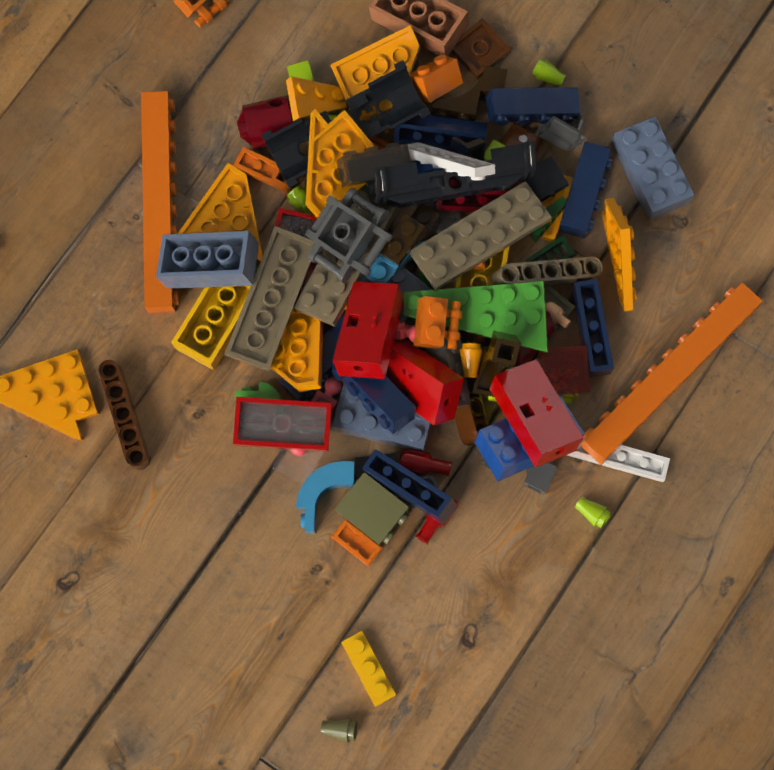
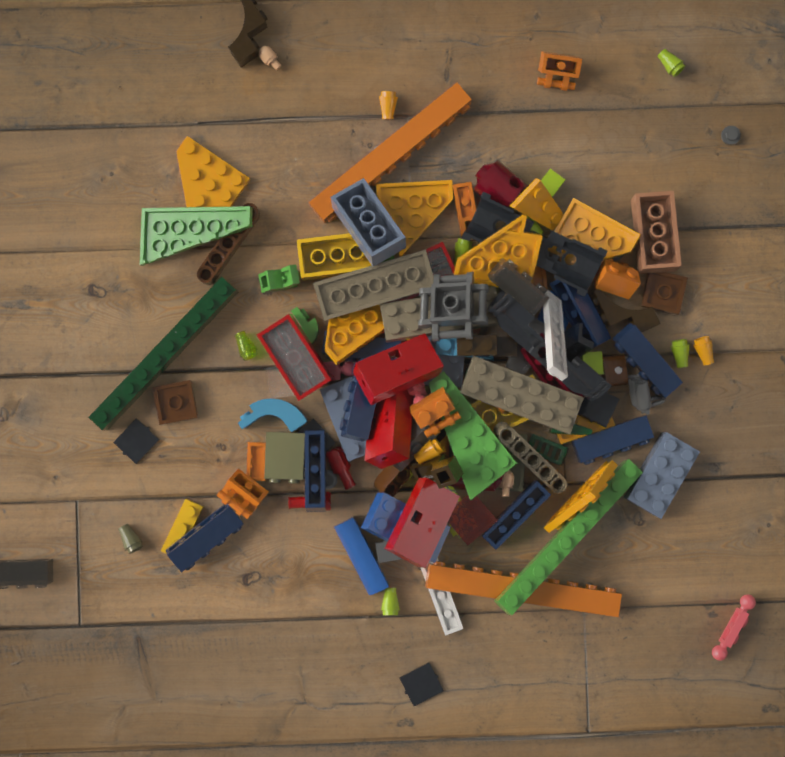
camera: 50 degrees right, 10 degrees up
none -> dark green brick [88,277,239,431]
none -> black piece [113,418,160,464]
none -> bright green wing [140,206,253,266]
none -> reddish brown plate [152,380,198,425]
none -> dark blue brick [166,504,244,573]
none -> orange brick [216,468,269,519]
none -> clear neon green cone [235,331,258,361]
none -> bright green brick [258,264,300,293]
none -> blue brick [334,516,389,595]
none -> light orange cone [379,91,398,120]
none -> black piece [399,662,444,706]
none -> bright green brick [494,459,643,615]
none -> light orange cone [693,336,714,365]

